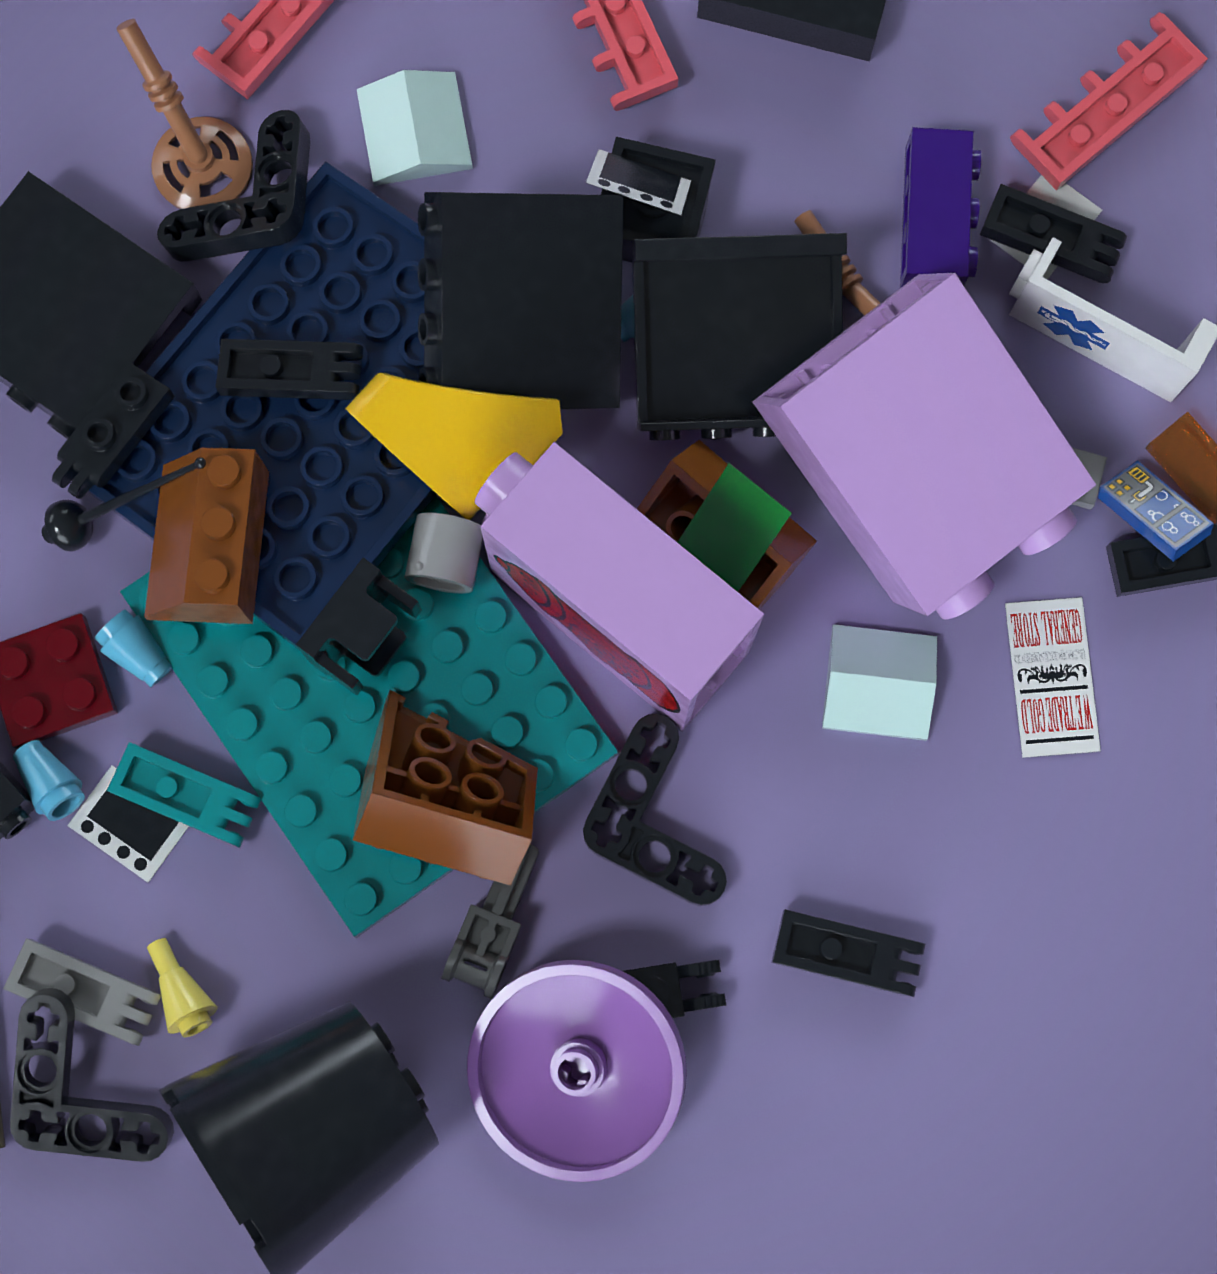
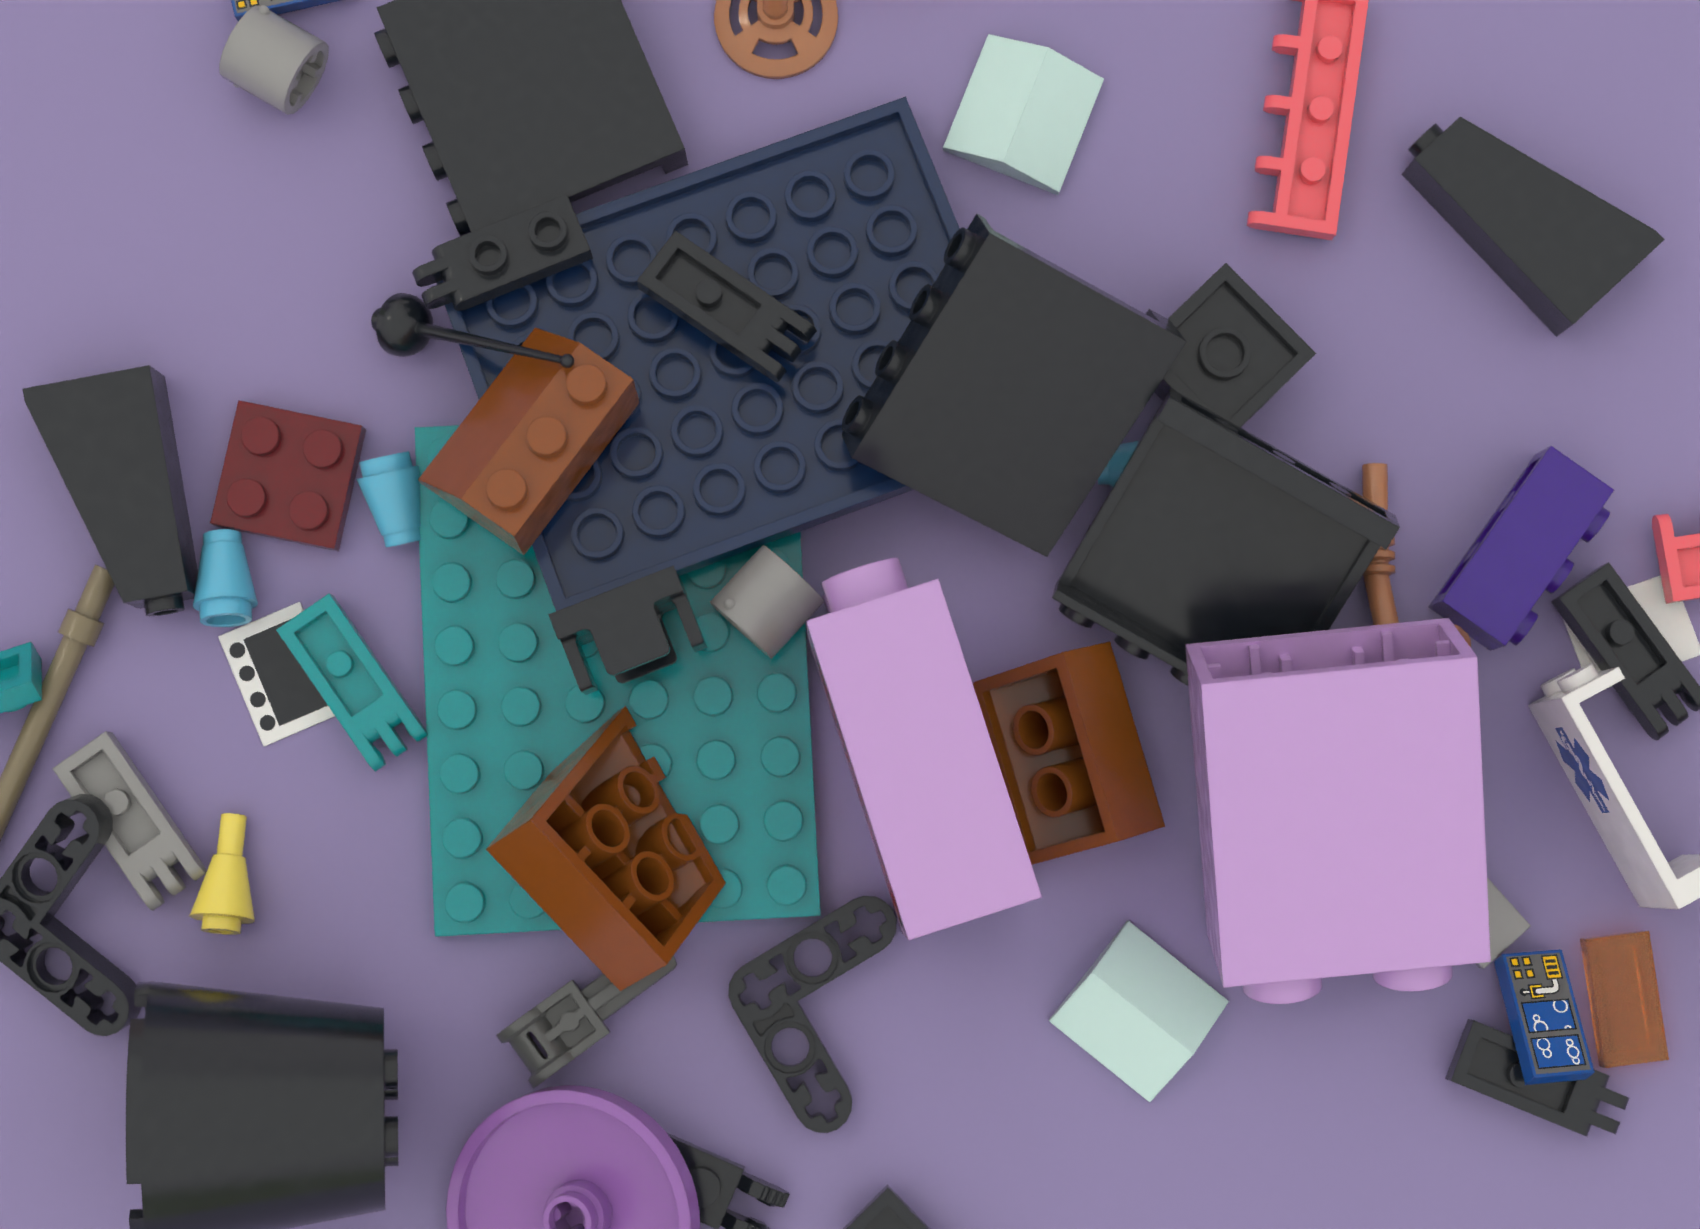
camera: 30 degrees right, 5 degrees up
black beam [157,110,310,262] -> none
yellow panel [345,373,563,520] -> none
black sticker [586,149,691,215] -> none
green sticker [677,463,792,592] -> none
white sticker [1005,597,1101,758] -> none

